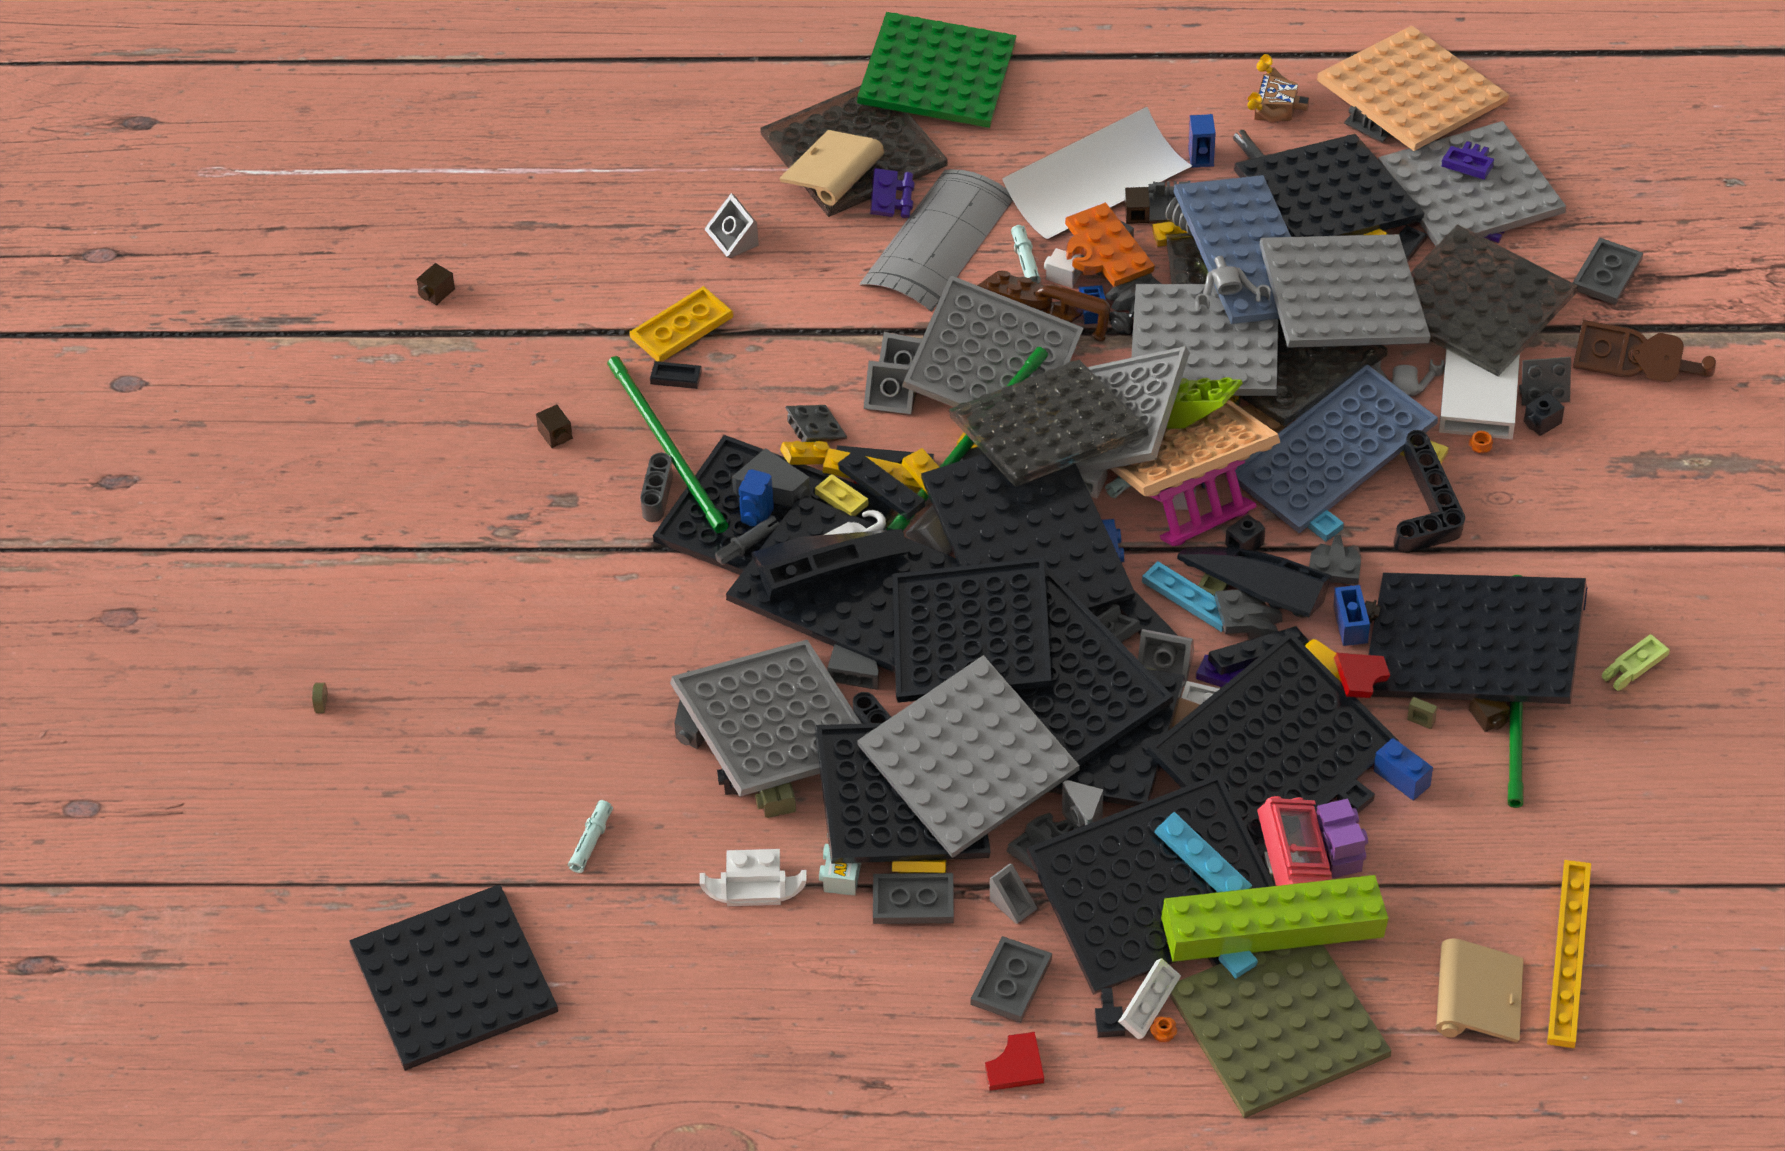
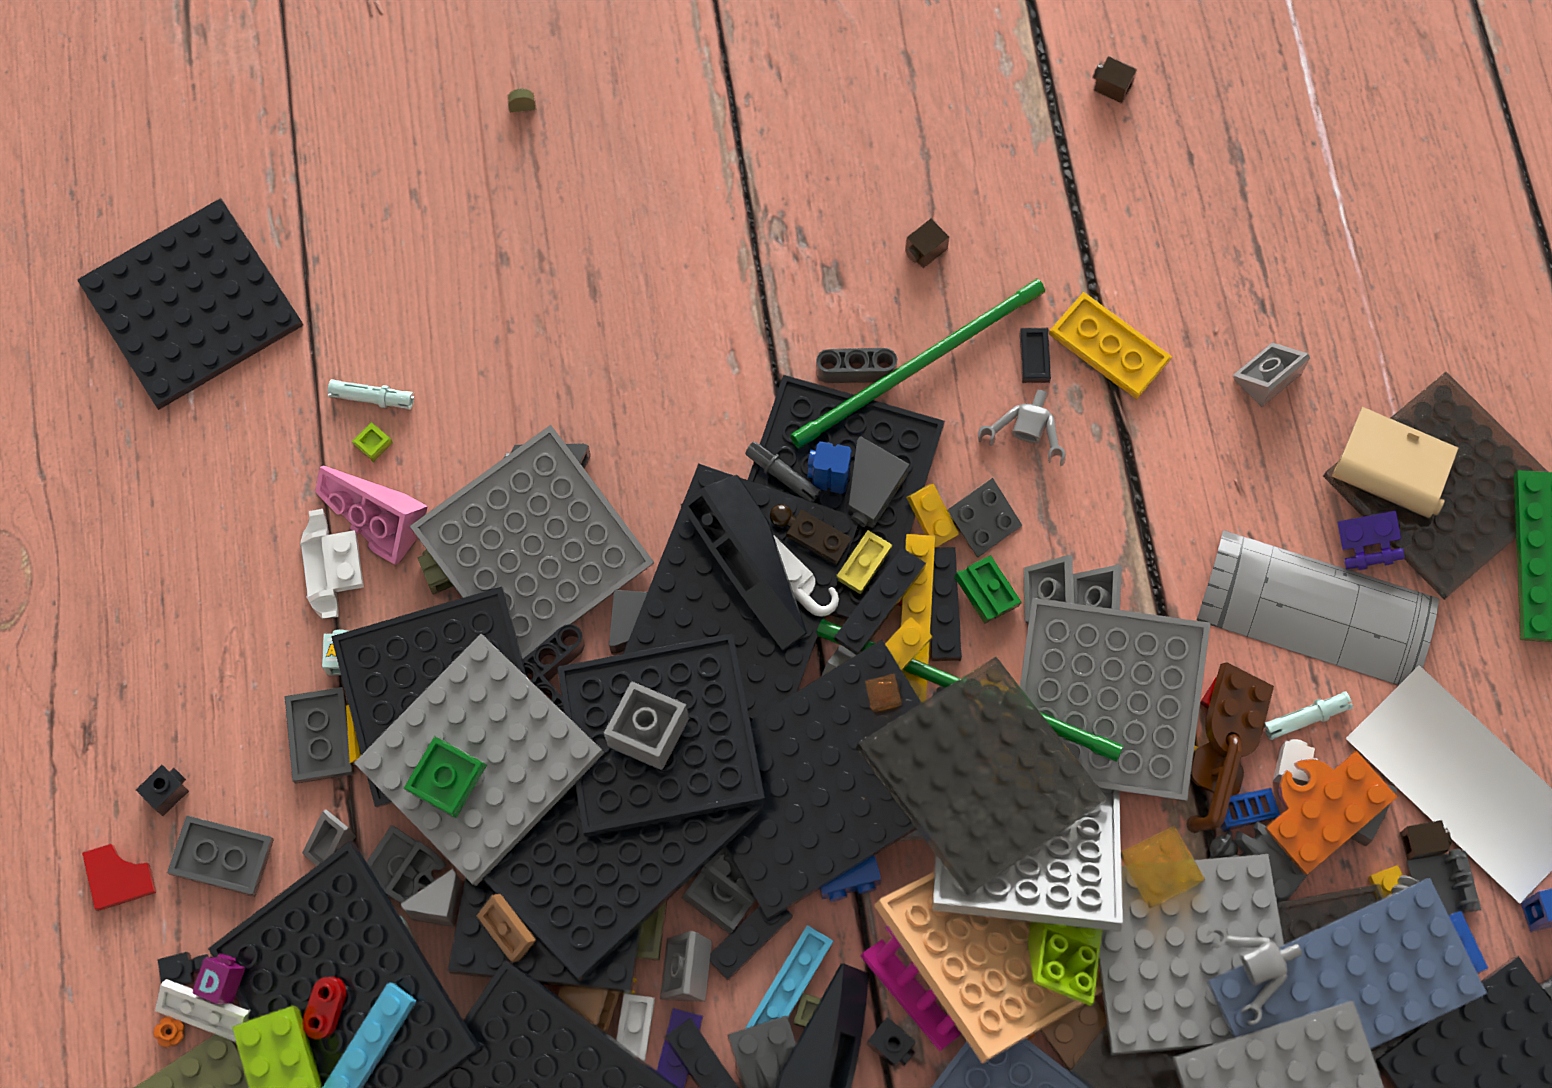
camera: 80 degrees right, 20 degrees up
none -> black brick [136,765,189,816]
none -> magenta brick [192,954,245,1004]
none -> red plate [303,977,346,1039]
none -> bright pink wedge [315,466,428,565]
none -> lime tile [352,422,393,462]
none -> green plate [403,736,487,818]
none -> medium nougat plate [477,894,536,963]
none -> light grey brick [604,681,689,770]
none -> dark brown plate [770,504,852,565]
none -> clear orange plate [865,674,902,712]
none -> green plate [954,555,1022,624]
none -> light grey piece [978,390,1065,466]
none -> clear yellow plate [1121,826,1205,908]

